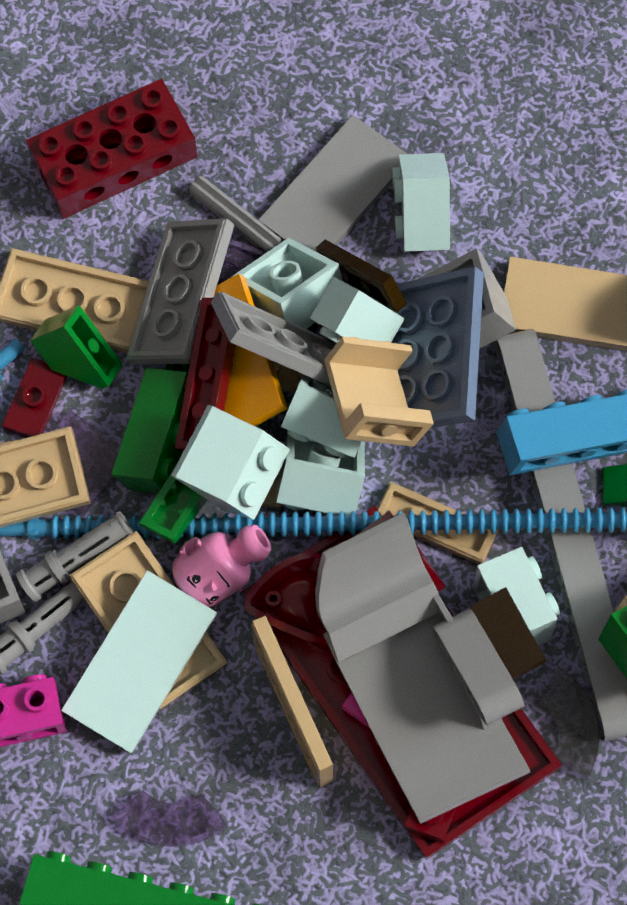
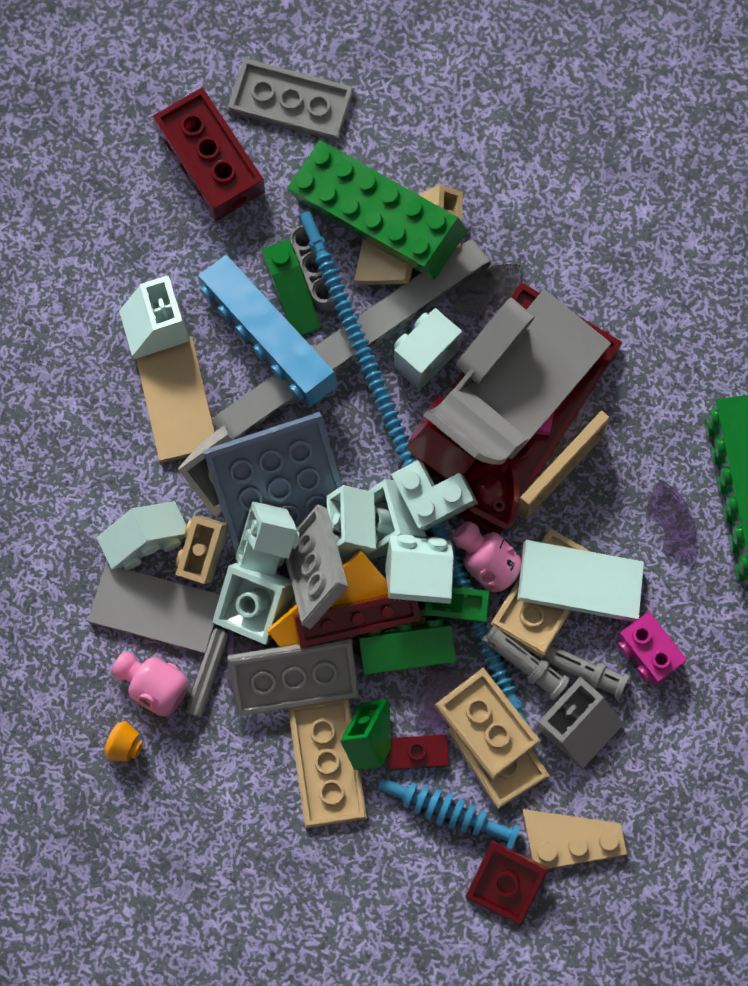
camera: 115 degrees left, 5 degrees up
dark red brick [26,78,197,219] -> none
dark brown tile [316,239,407,312] -> none
tan panel [324,336,434,446] -> none
tan tile [377,482,499,565] -> none
dark brown tile [470,587,547,680] -> none
none -> light orange cone [104,721,143,762]
none -> bright pink piece [111,652,189,717]
none -> tan brick [175,516,228,584]
none -> light aqua brick [391,460,478,532]

